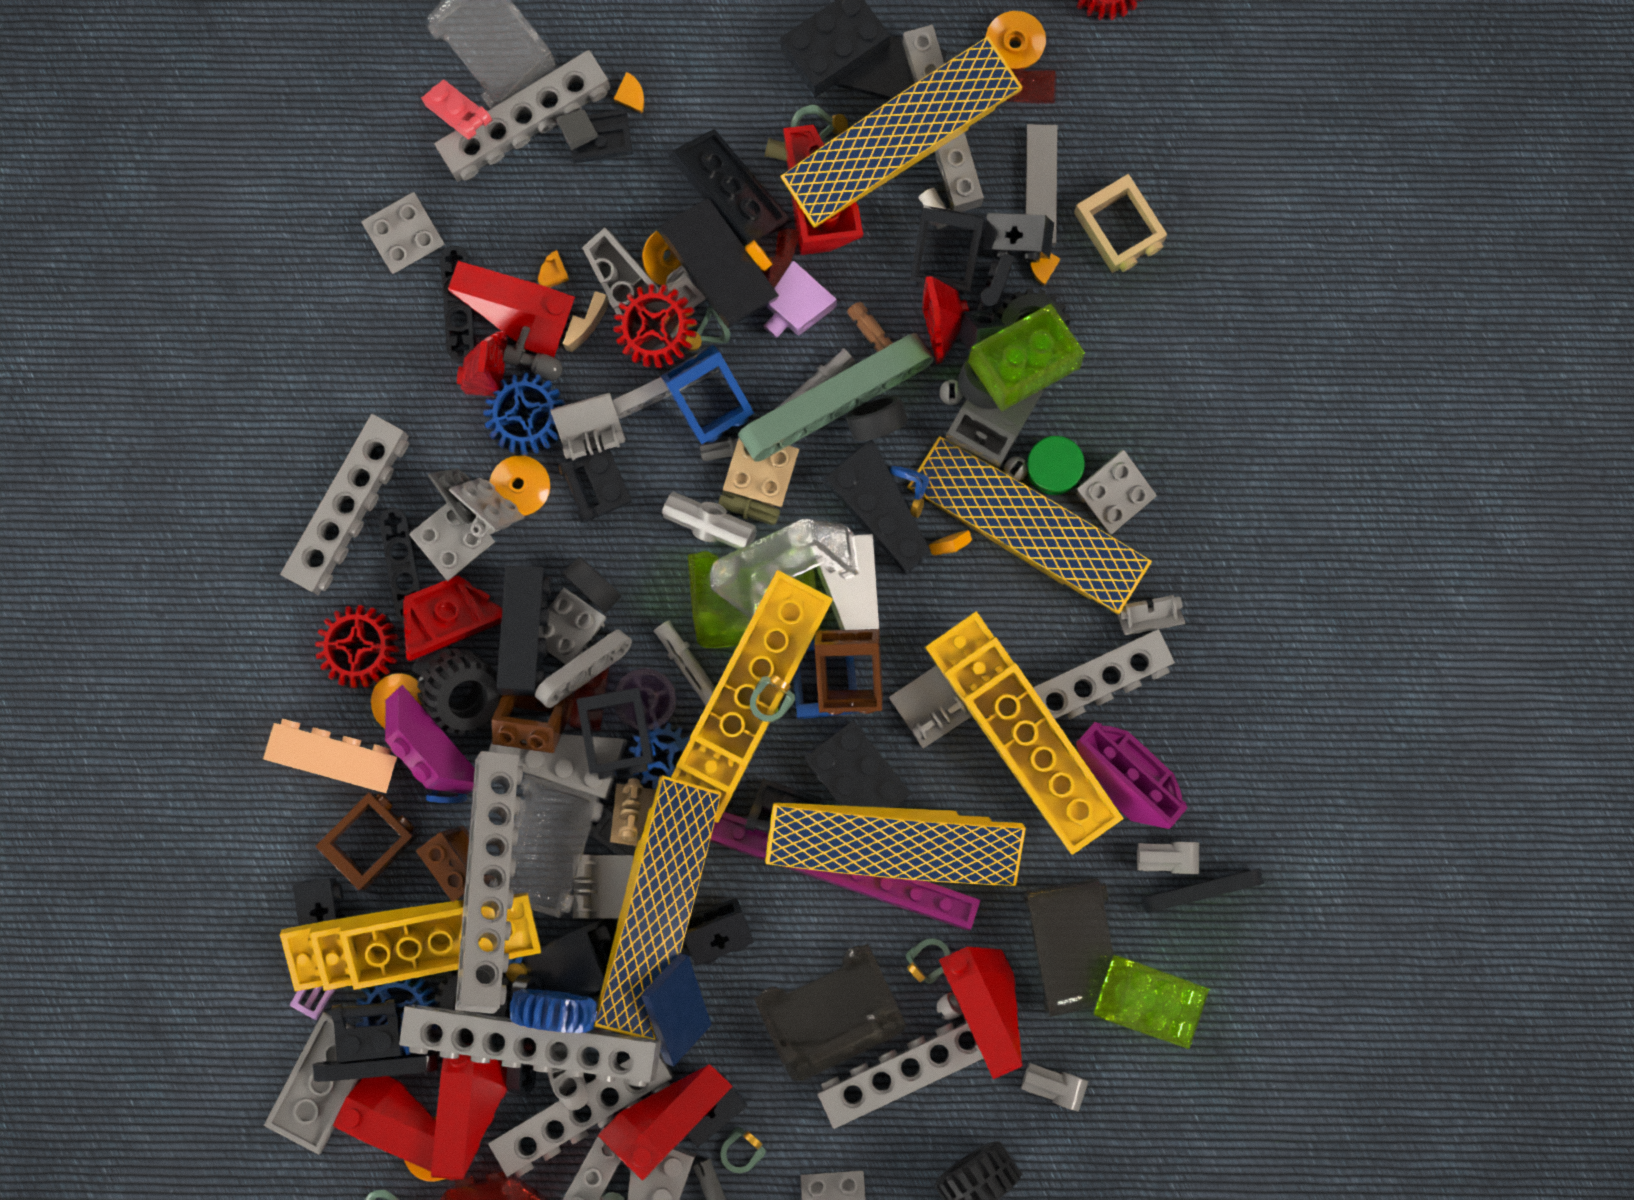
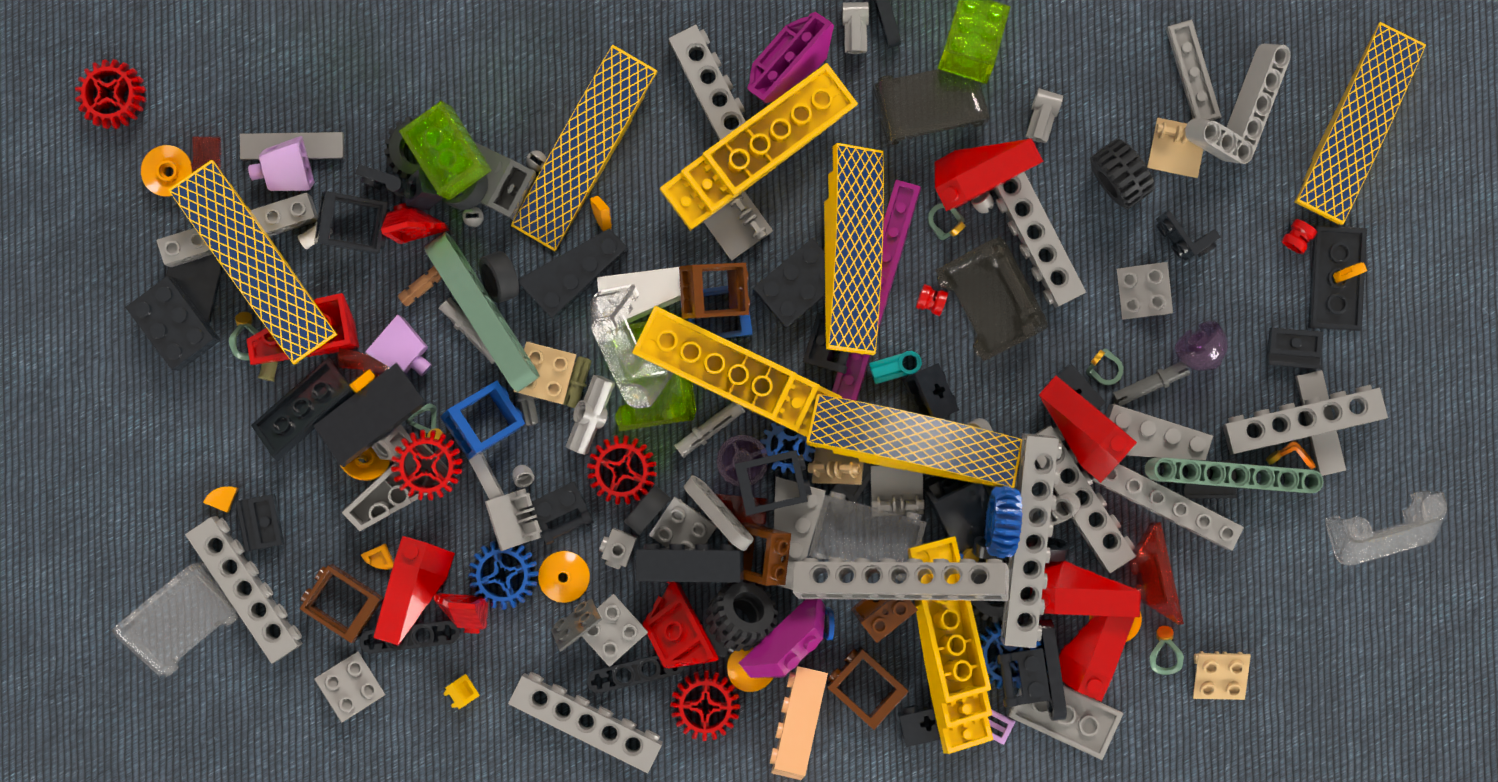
camera: 100 degrees left, 5 degrees up
coral plate [421,79,492,140] -> none
light grey hinge [449,477,525,538] -> none
dark grey hand [503,326,530,365] -> none
dark grey cylinder [520,353,563,381] -> none
dark grey slope [556,110,598,150] -> none
tan slope [563,291,609,352] -> none
dark blue tile [641,953,712,1067] -> none
sand green piece [750,675,795,722] -> none
blue piece [889,466,929,518] -> none
black brick [983,213,1054,263] -> none
green head [1027,436,1085,495] -> none
light orange tile [1030,253,1060,286] -> none
tan window [1074,174,1167,273] -> none
light grey hinge [1076,449,1157,535] -> none
light grey hinge [1118,595,1185,635] -> none
none -> lavender torso [248,136,315,191]
none -> reddish brown window [299,564,384,643]
none -> yellow tile [444,674,480,709]
none -> light grey hinge [512,465,534,488]
none -> red gear [587,435,657,505]
none -> light grey brick [599,528,638,569]
none -> teal piece [869,351,922,385]
none -> red wheel [915,284,948,316]

